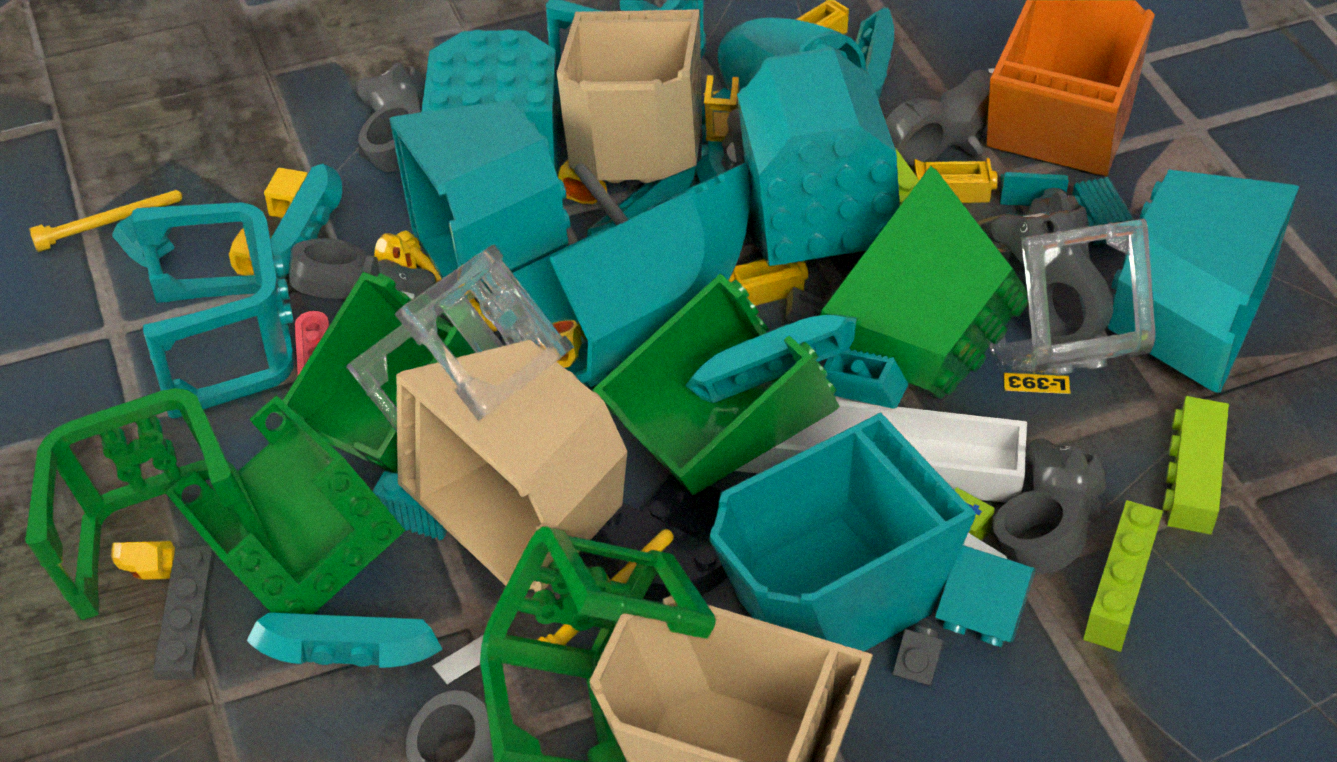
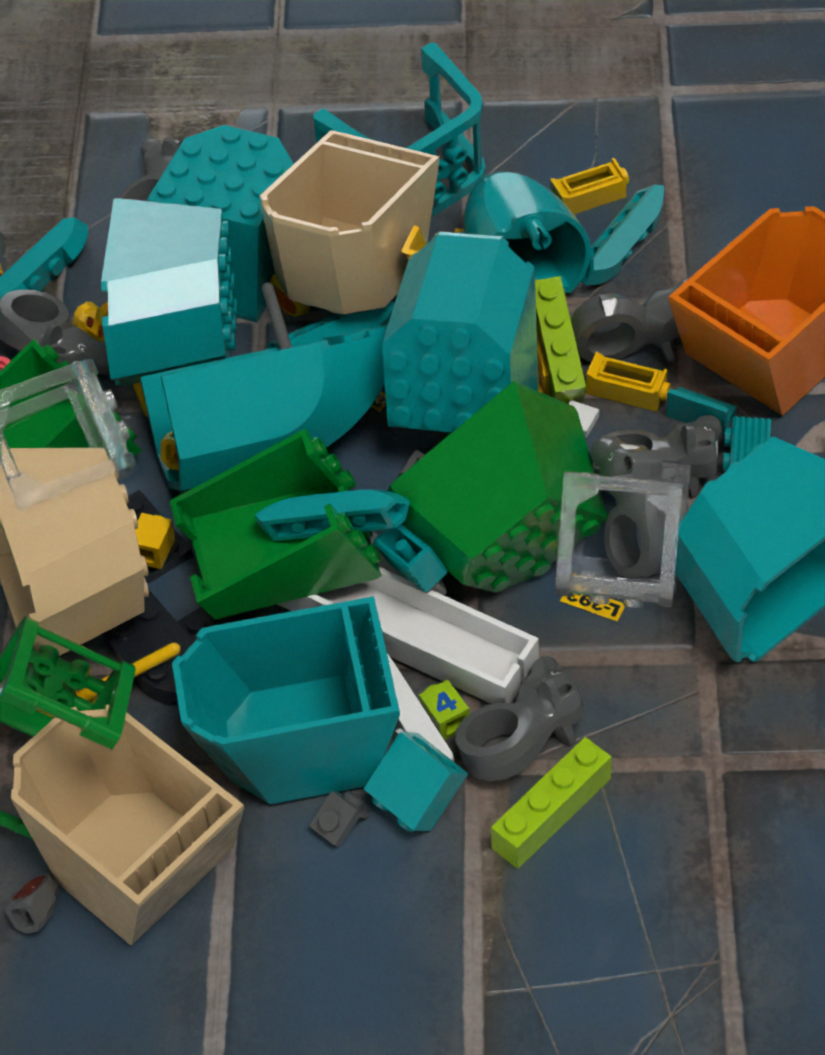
camera: 25 degrees right, 5 degrees up
yellow brick [264,167,308,218] -> none
yellow window [728,259,808,306] -> none
lime brick [1162,396,1229,535] -> none

